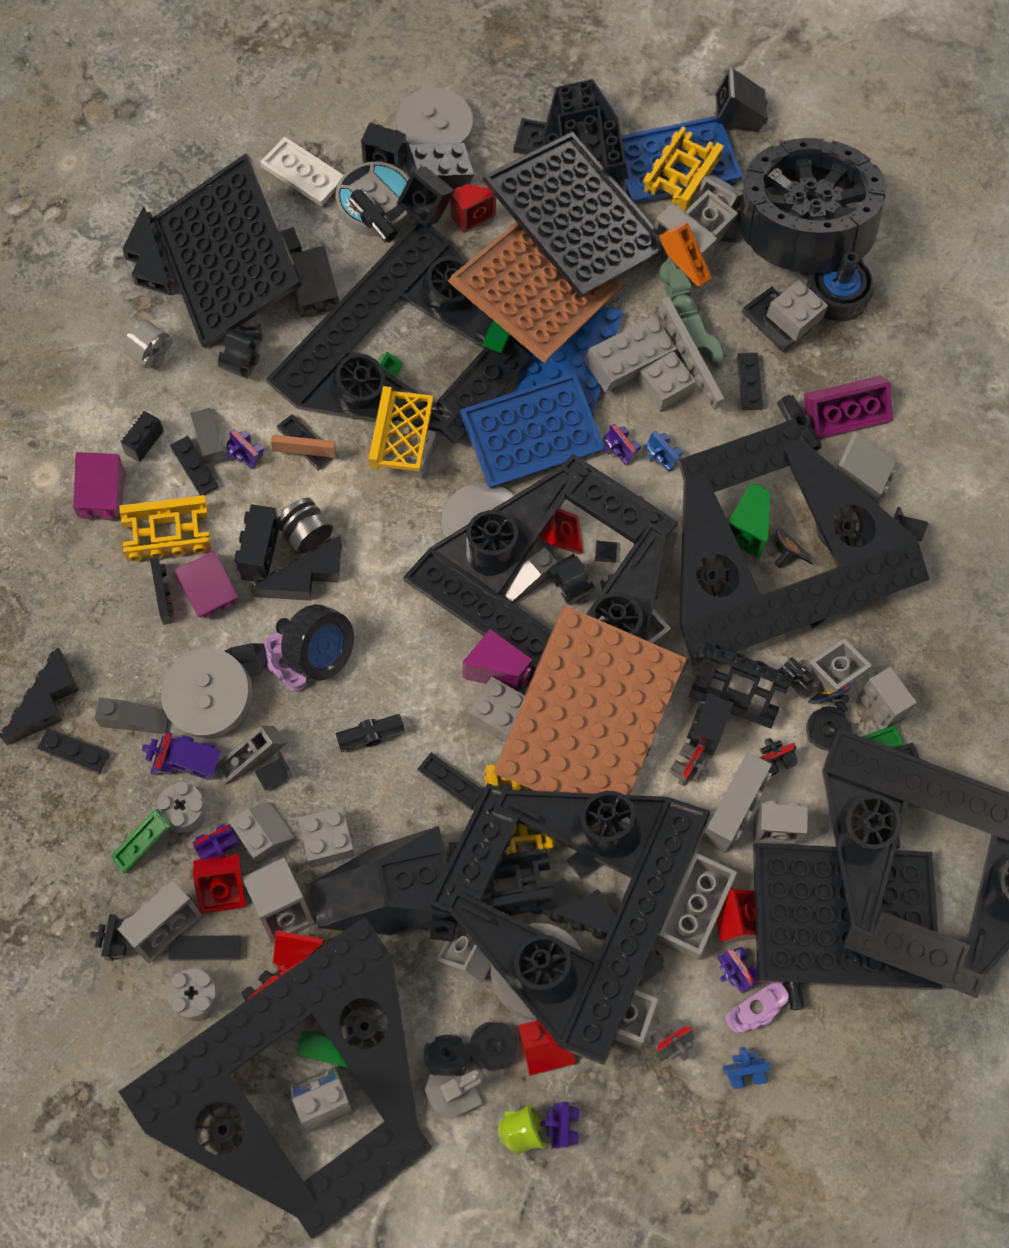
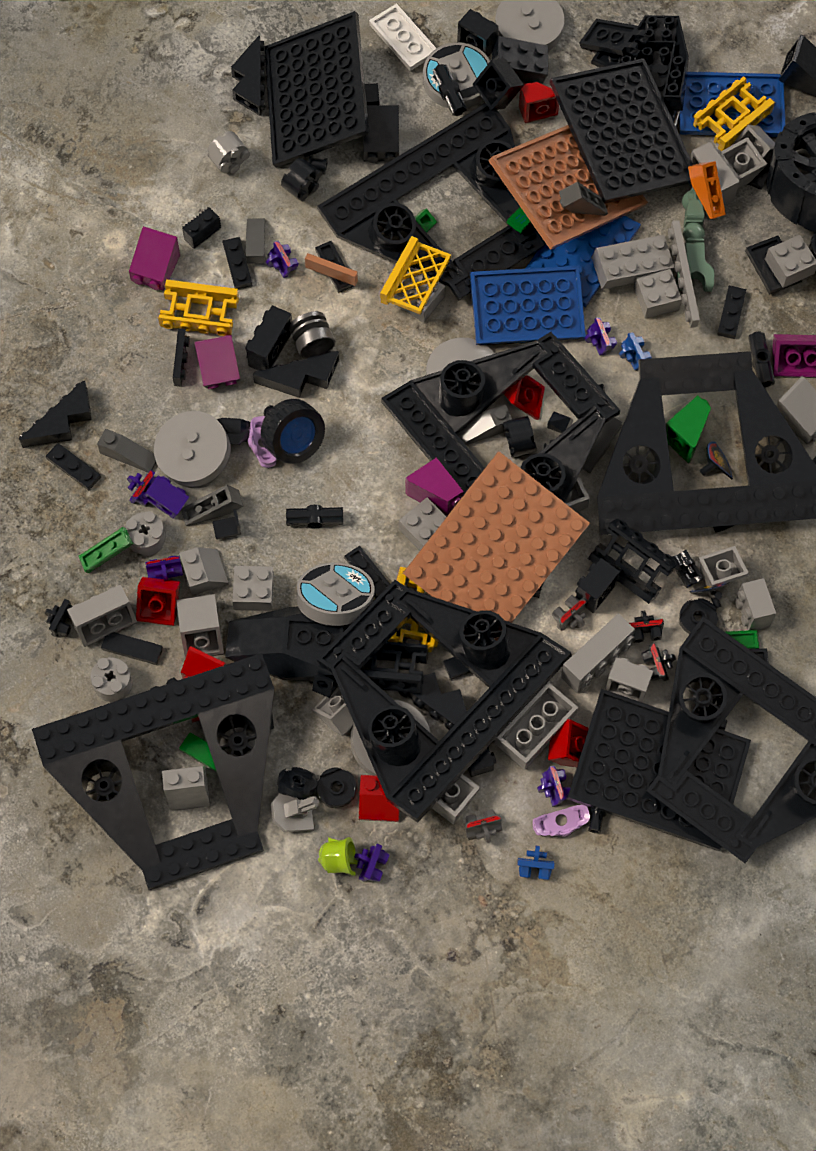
camera: 20 degrees right, 0 degrees up
none -> brick [297,563,374,626]
none -> dark grey slope [559,182,608,216]
none -> black tile [579,19,649,57]
none -> black hips [641,643,676,681]

